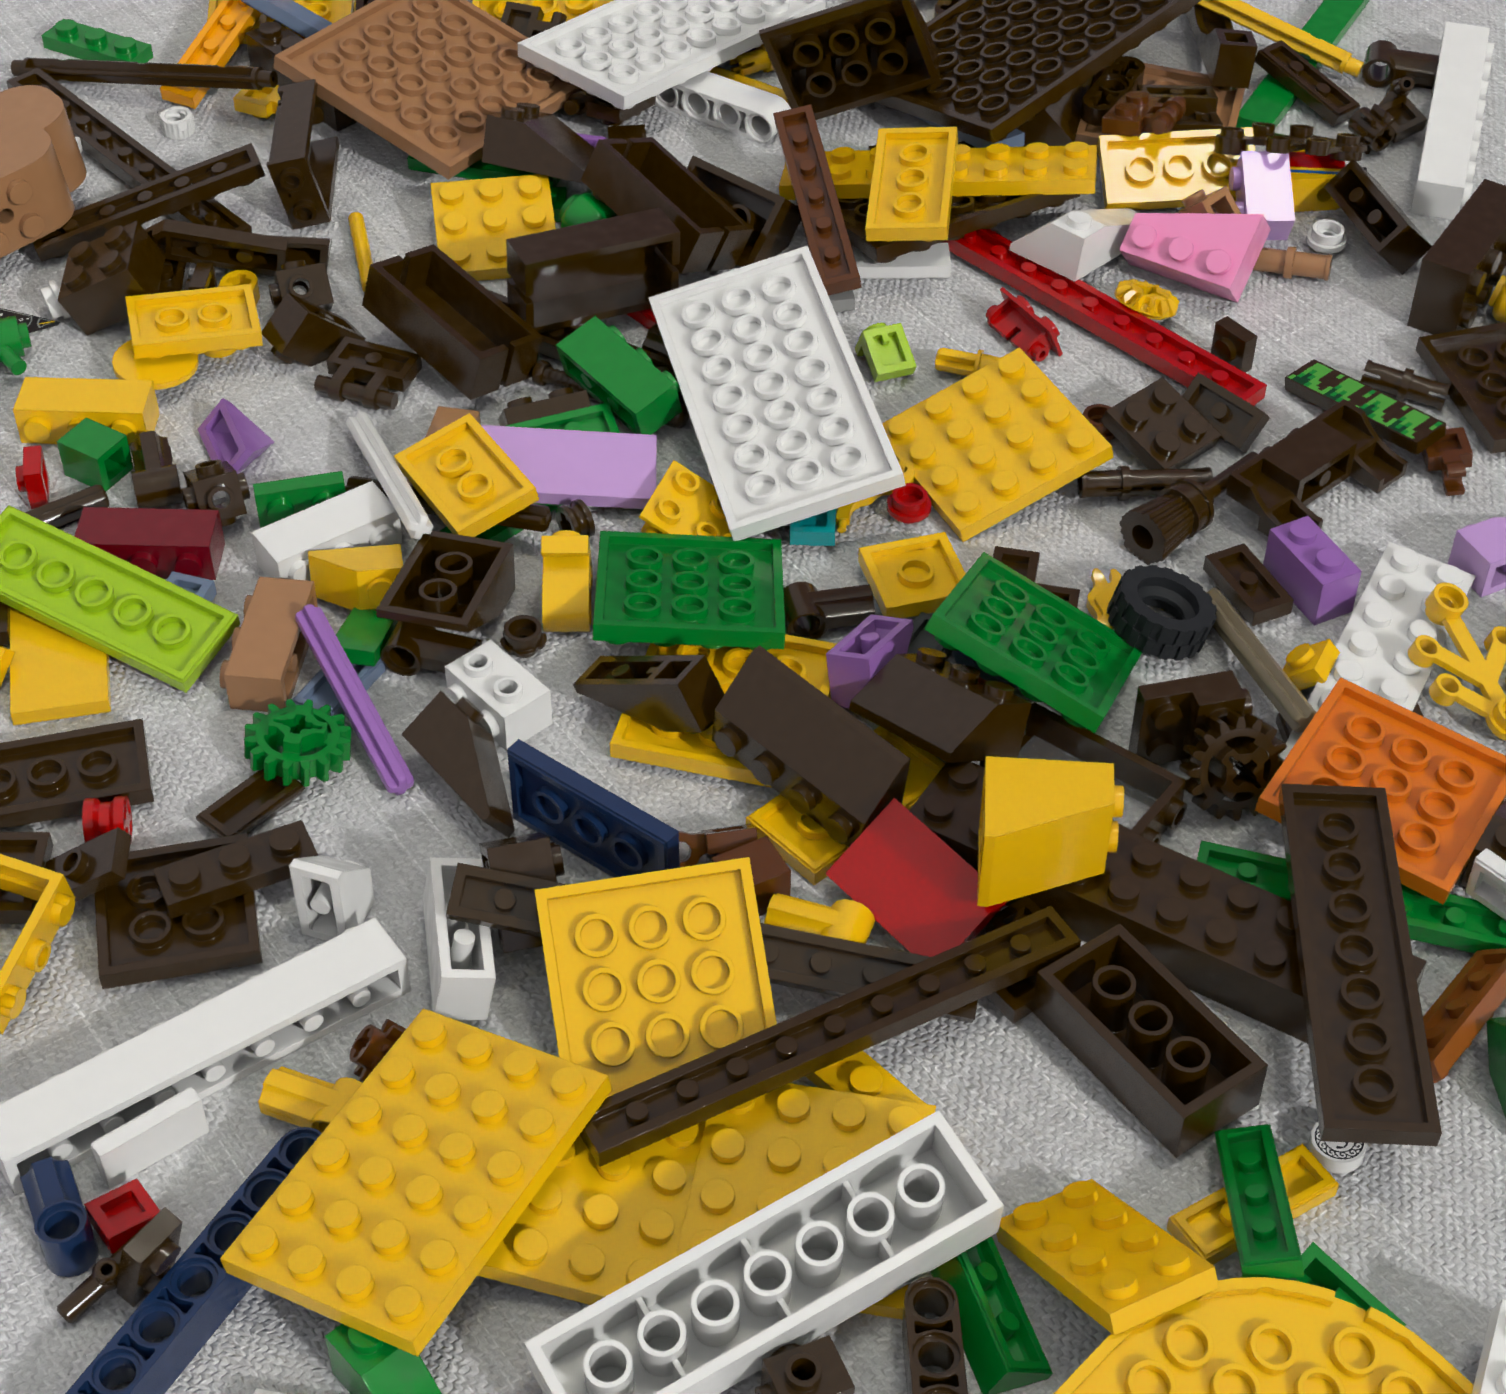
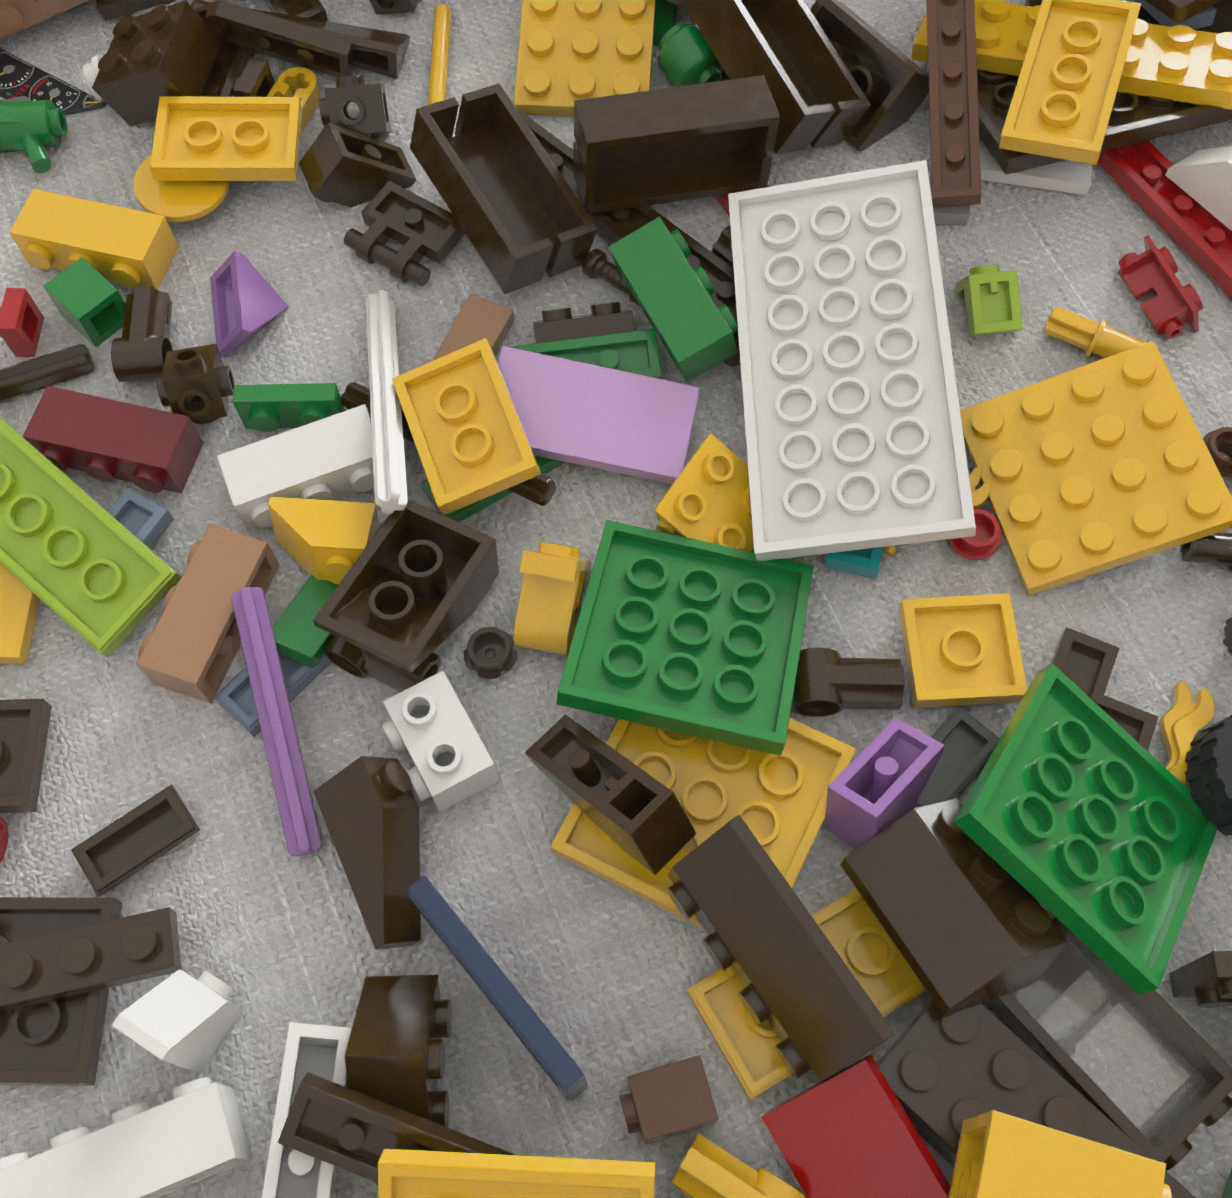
camera: 15 degrees right, 20 degrees up
green gear [244,699,351,787] -> none
dark brown bush [556,499,595,537] -> none
reddish brown plate [679,824,758,867] -> none

